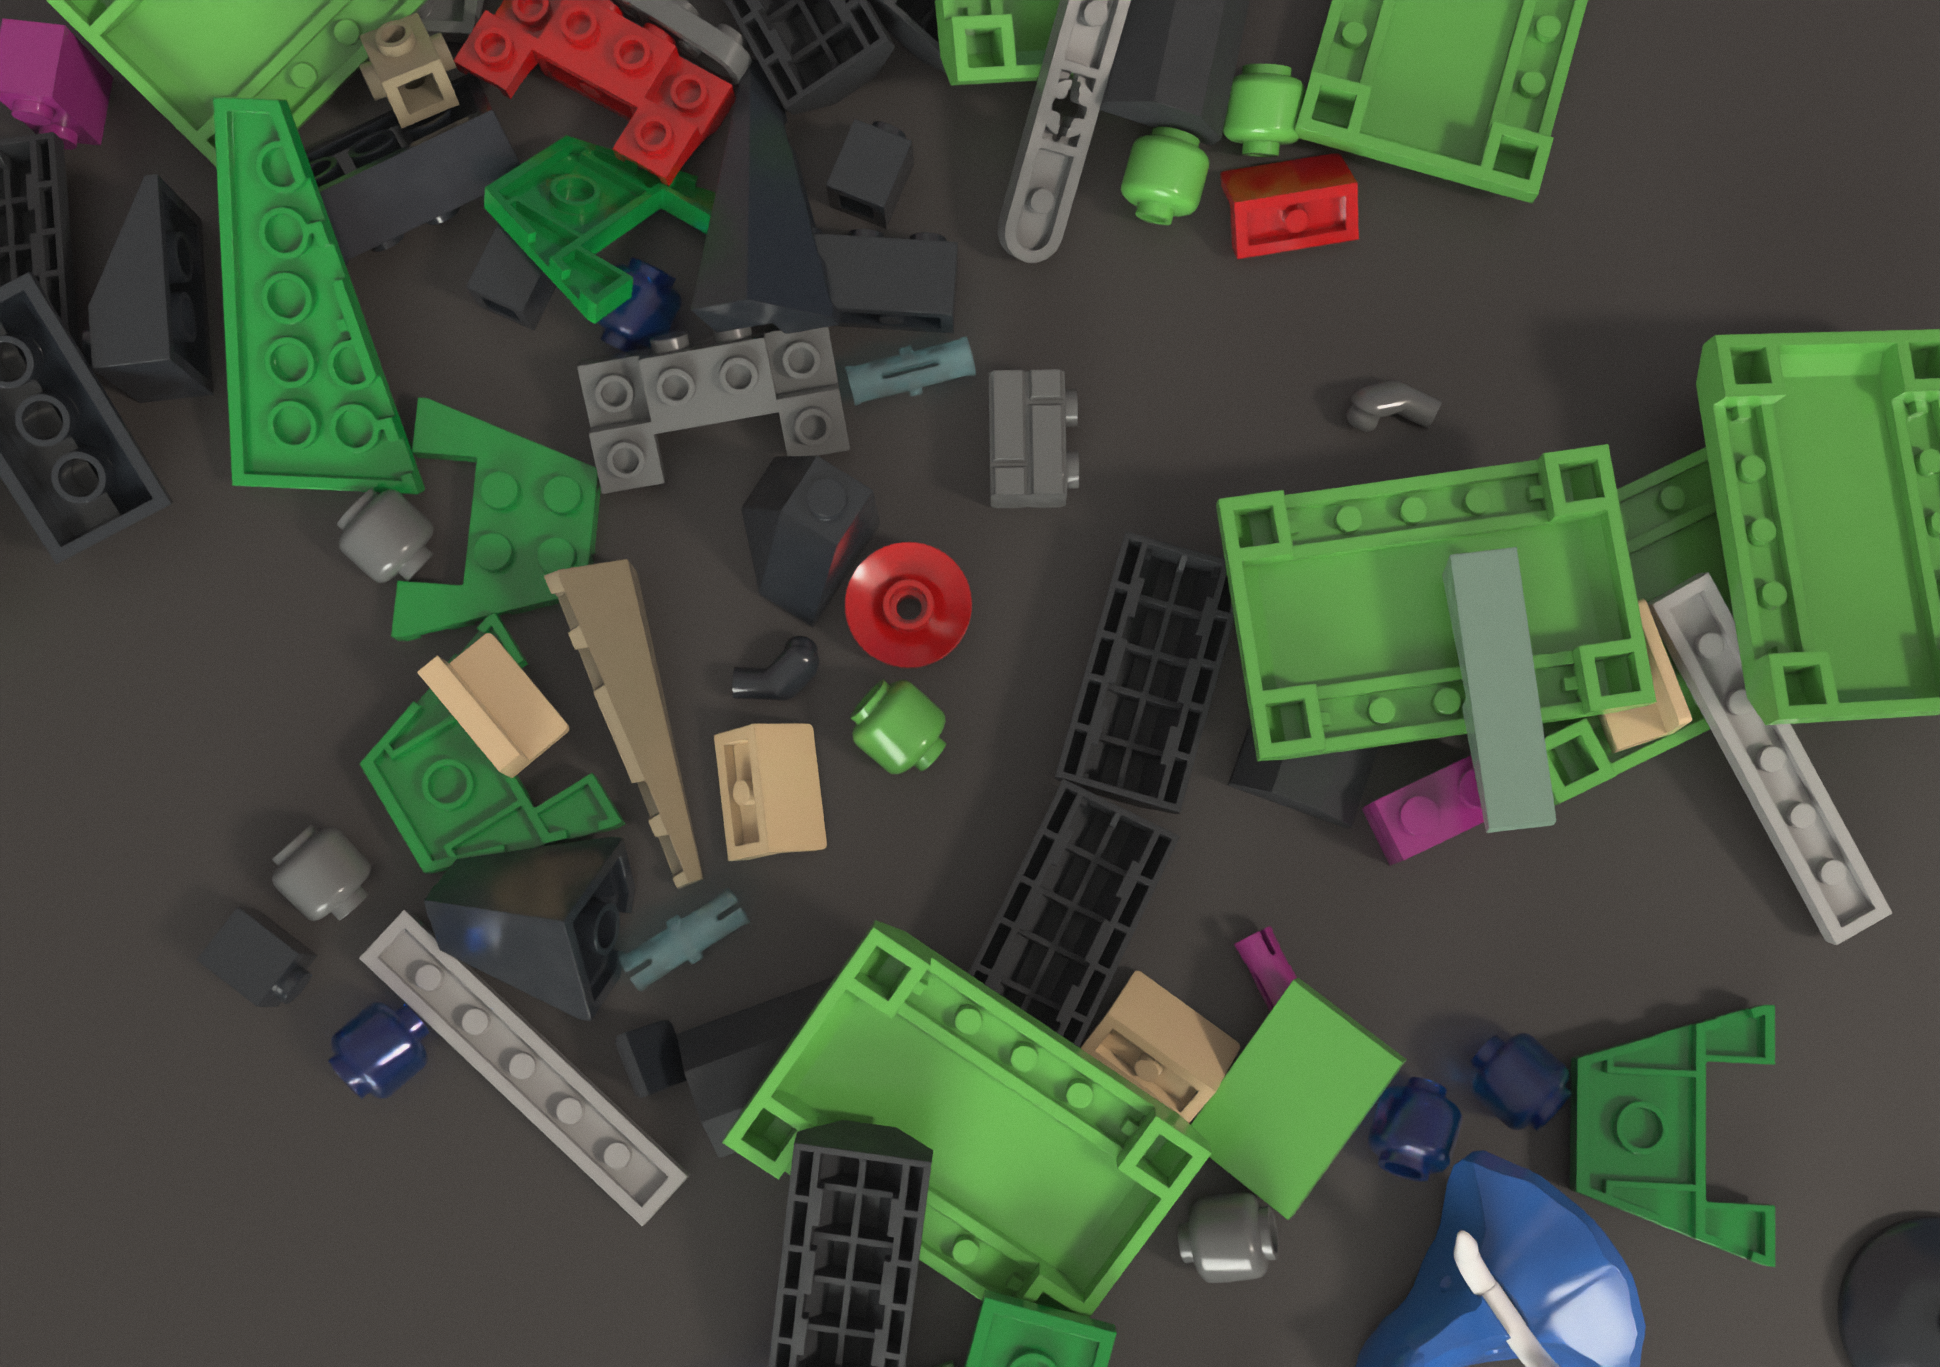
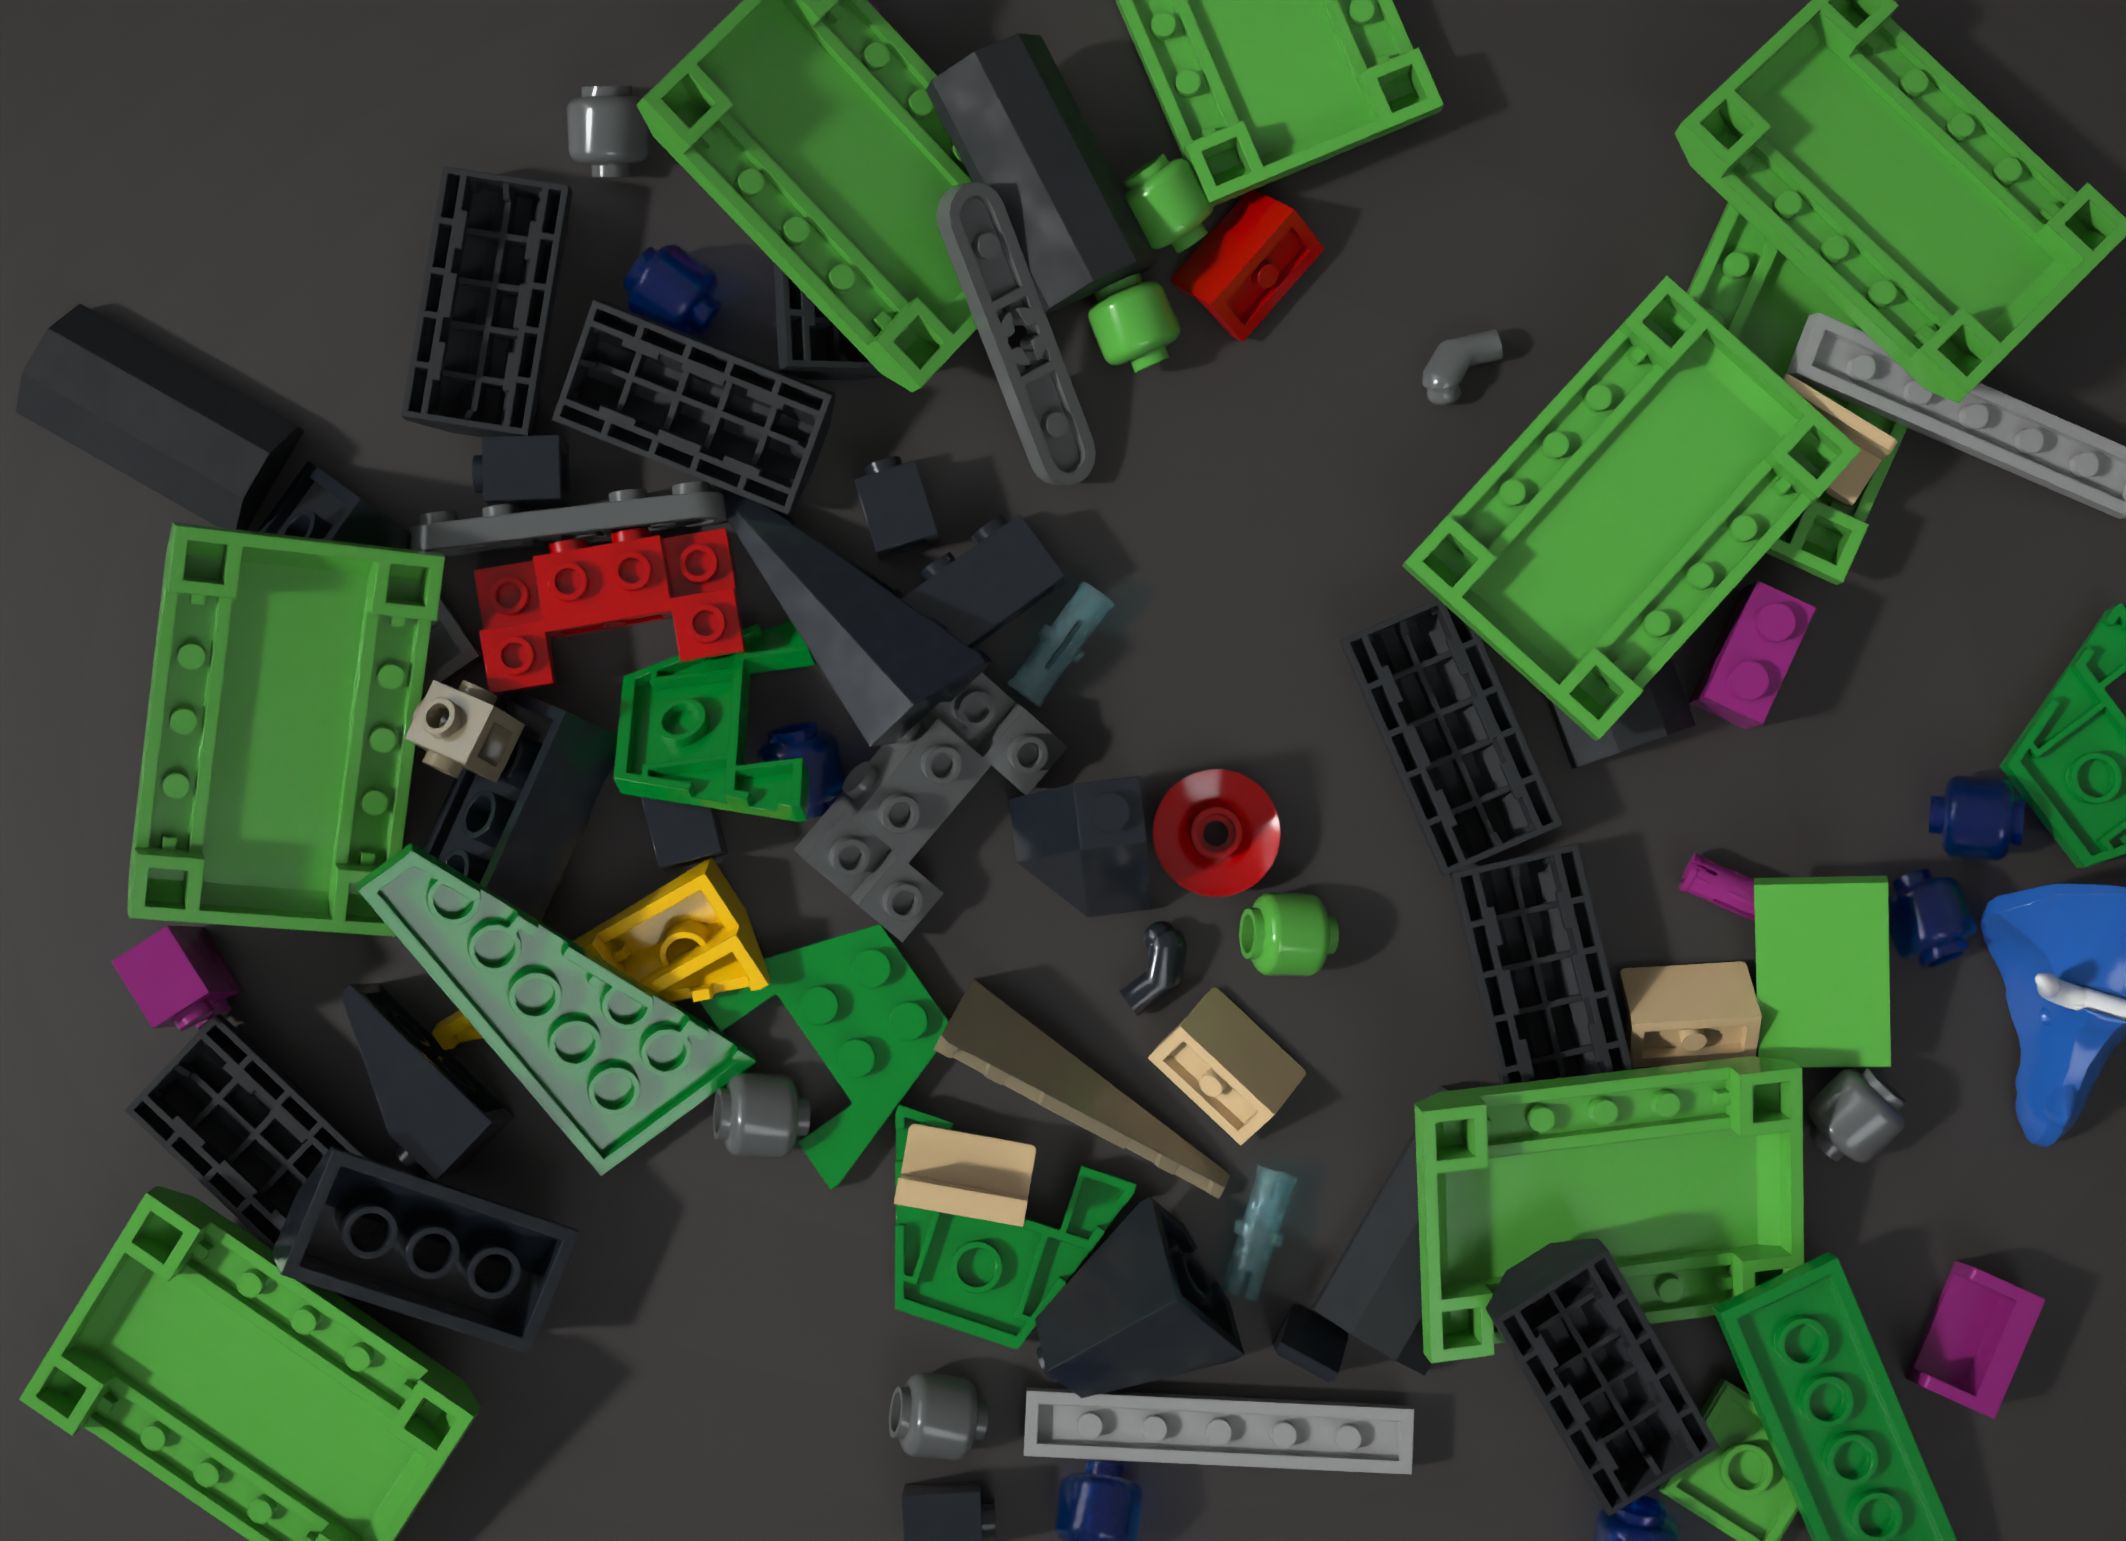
camera: 45 degrees left, 5 degrees up
dark grey brick [989,369,1079,508] -> none
sand green slope [1442,547,1557,833] -> none
none -> yellow wedge [432,857,770,1050]

